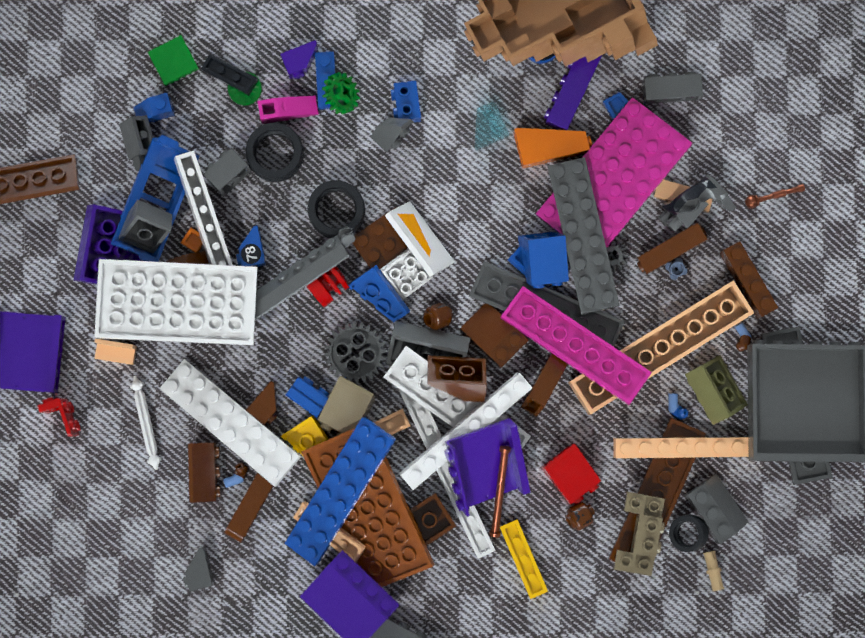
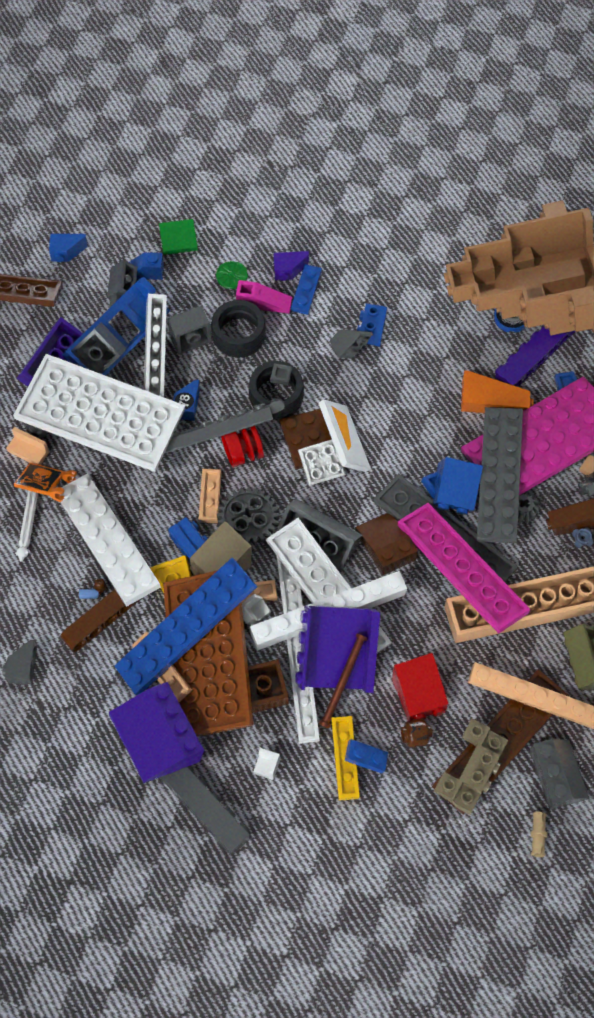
camera: 25 degrees right, 20 degrees down
orange tile [180,227,203,253] -> none
reddish brown slope [188,443,221,503] -> none
black tile [201,54,258,96] -> none
reddish brown slope [246,381,278,426] -> none
green gear [322,72,360,115] -> none
blue wing [348,265,410,322] -> none
reddish brown head [423,303,453,330] -> none
reddish brown slope [427,355,487,402] -> none
clear light blue wing [475,101,509,151] -> none
reddish brown slope [520,353,568,417] -> none
arm [668,394,688,420] -> none
black tyre [669,514,709,553] -> none
none -> orange flag [14,463,77,502]
none -> blue slope [49,234,88,262]
none -> light nougat tile [198,469,222,523]
none -> white panel [242,594,271,626]
none -> white panel [254,748,280,780]
none -> dark grey tile [270,363,293,386]
none -> blue plate [344,739,388,774]

